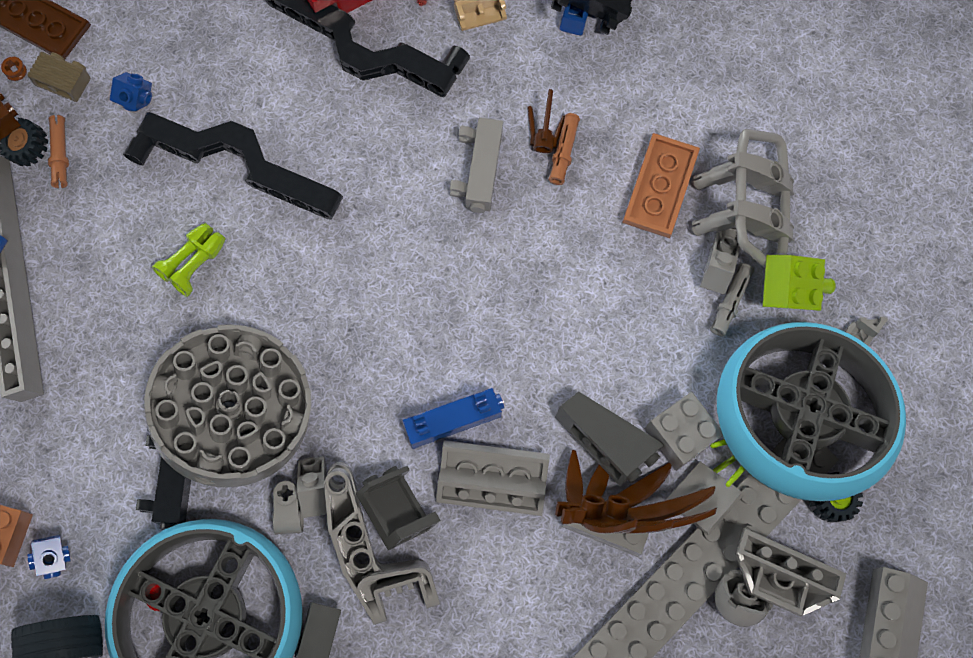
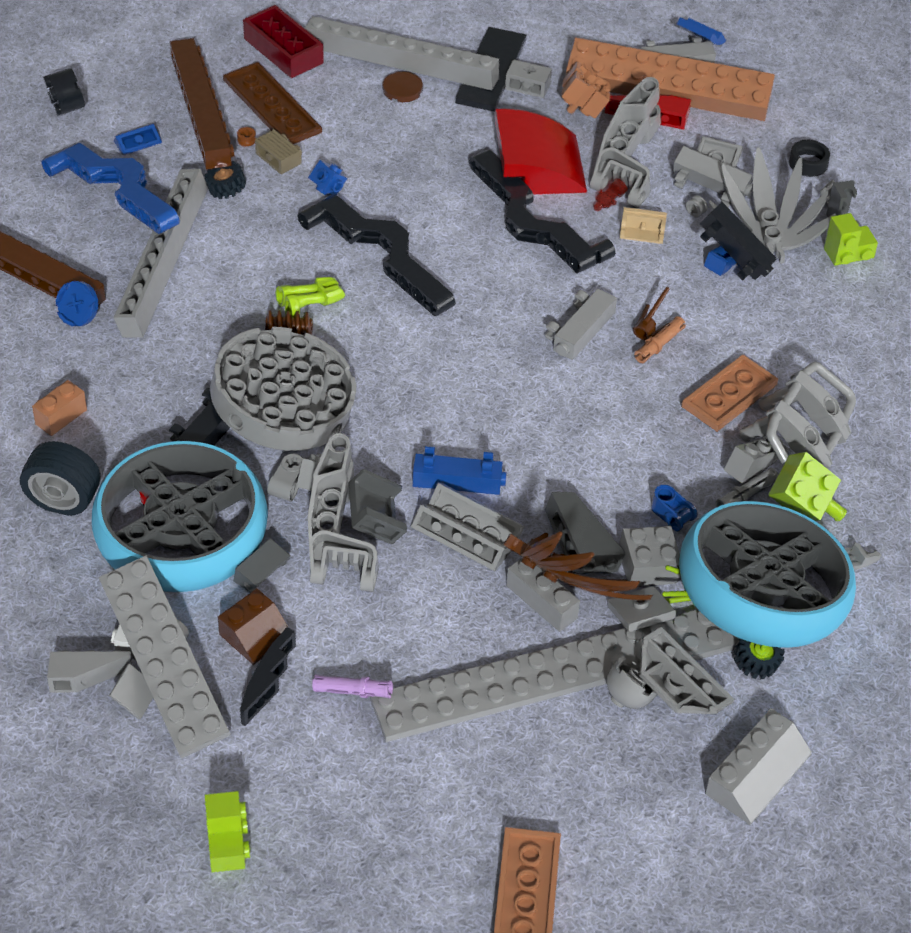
camera: 25 degrees right, 25 degrees down
brick [27,534,71,579] -> none
nougat pin [48,115,69,188] -> none
none -> reddish brown piece [265,309,313,335]
none -> blue piece [651,485,698,531]

